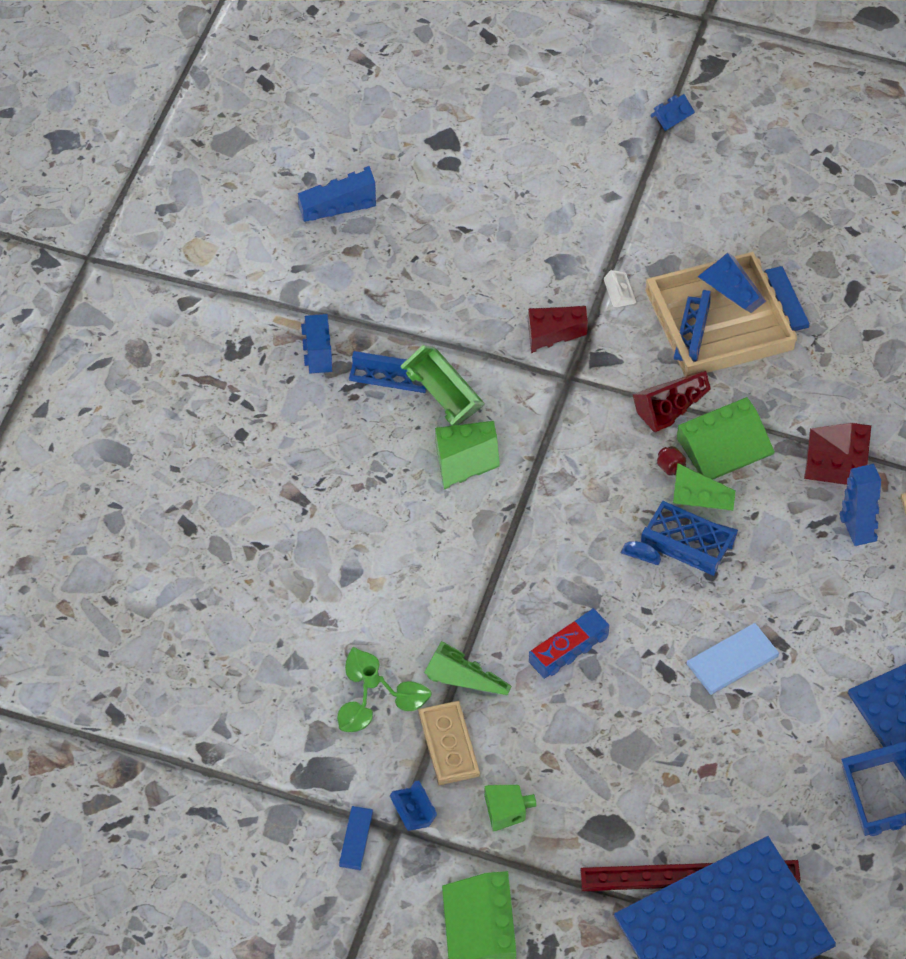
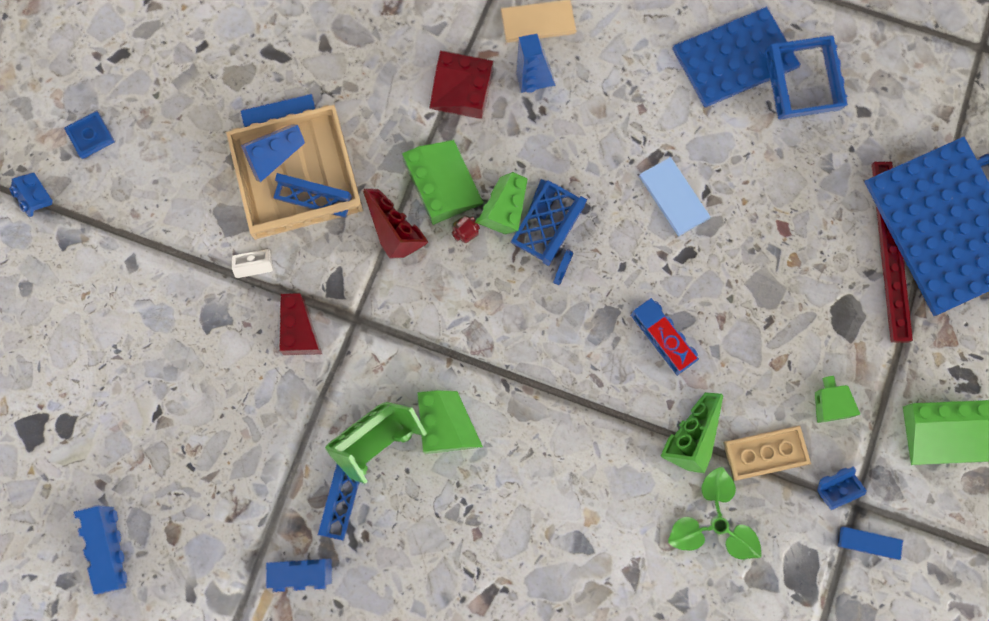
camera: 90 degrees left, 20 degrees up
none -> blue tile [64,111,115,159]

